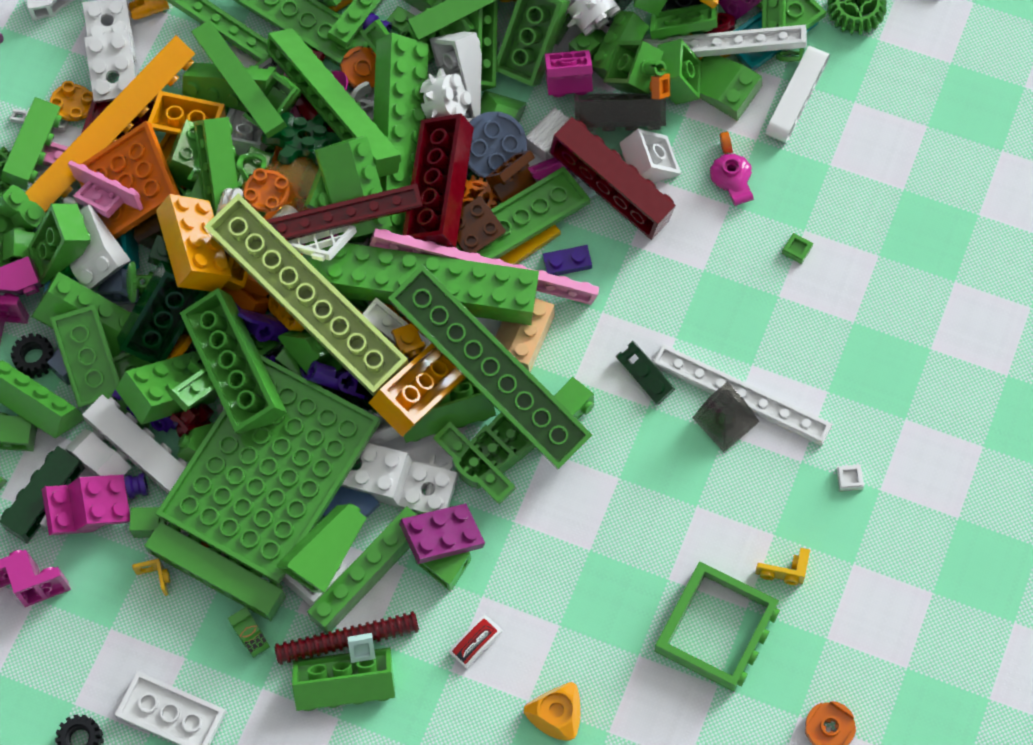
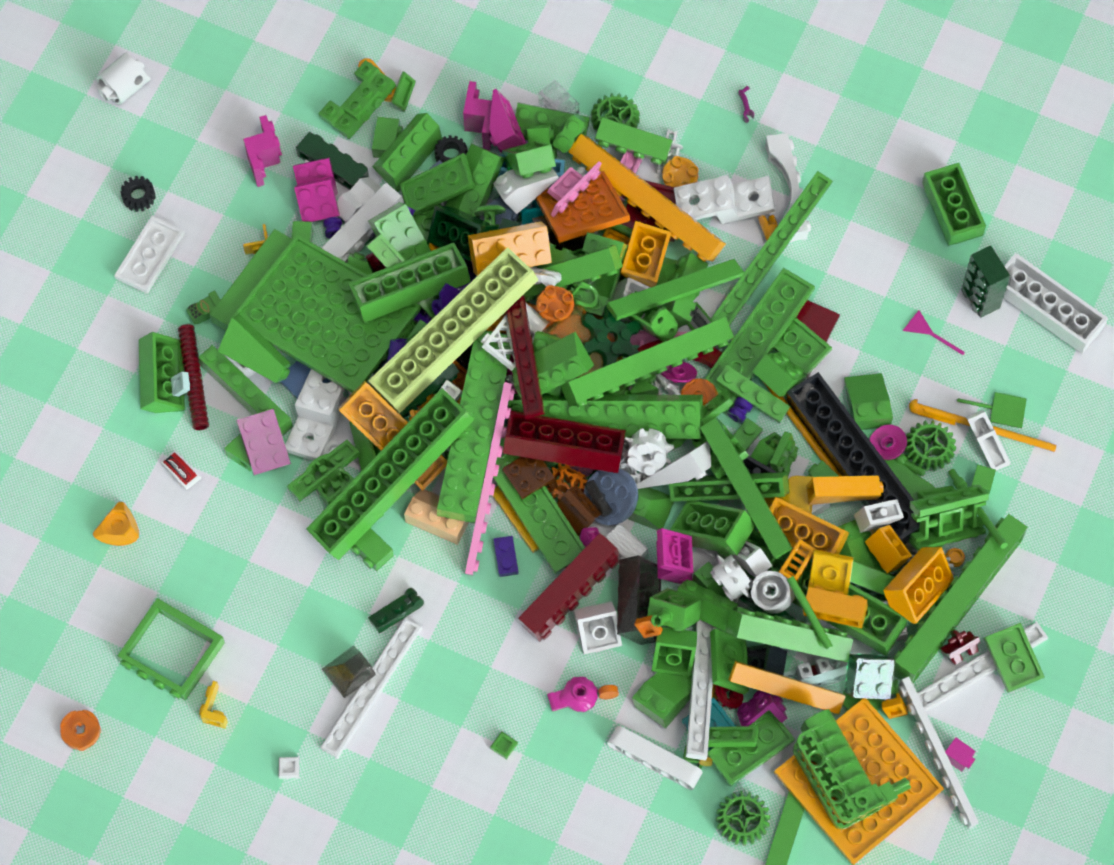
camera: 90 degrees right, 0 degrees up
none -> clear smoke axle [585,480,613,517]

